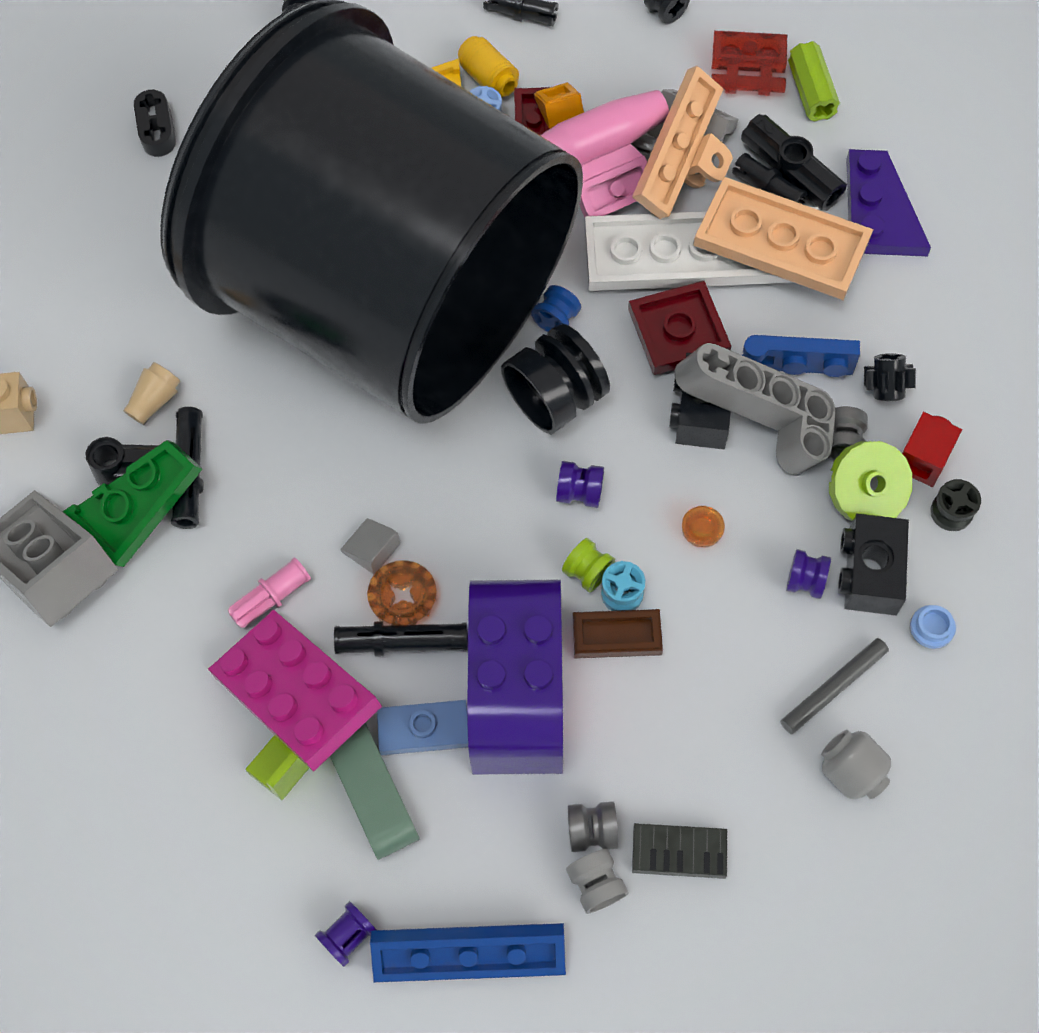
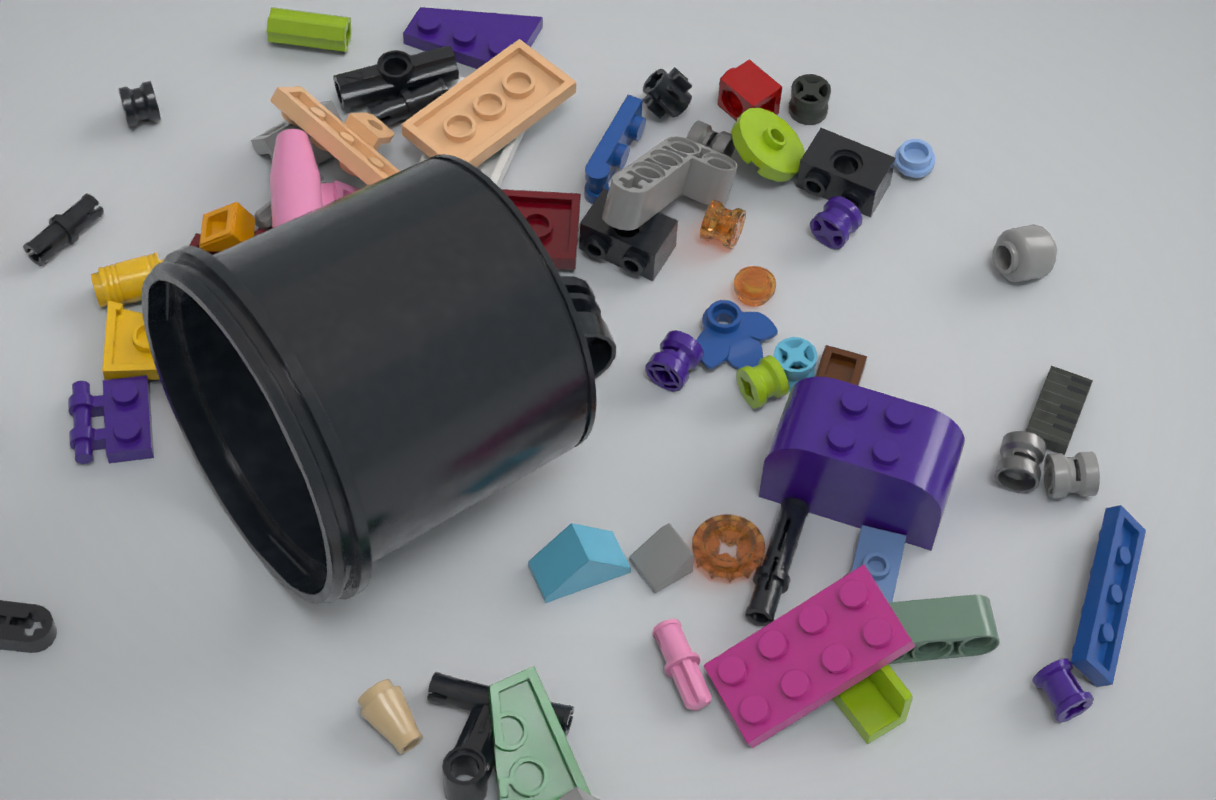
camera: 75 degrees left, 10 degrees down
clear red plate [711,30,788,96] -> none
dark grey bar [780,638,889,734] -> none
none -> medium azure slope [528,523,631,603]
none -> blue plate [697,300,778,370]
none -> clear orange wheel [700,200,746,250]

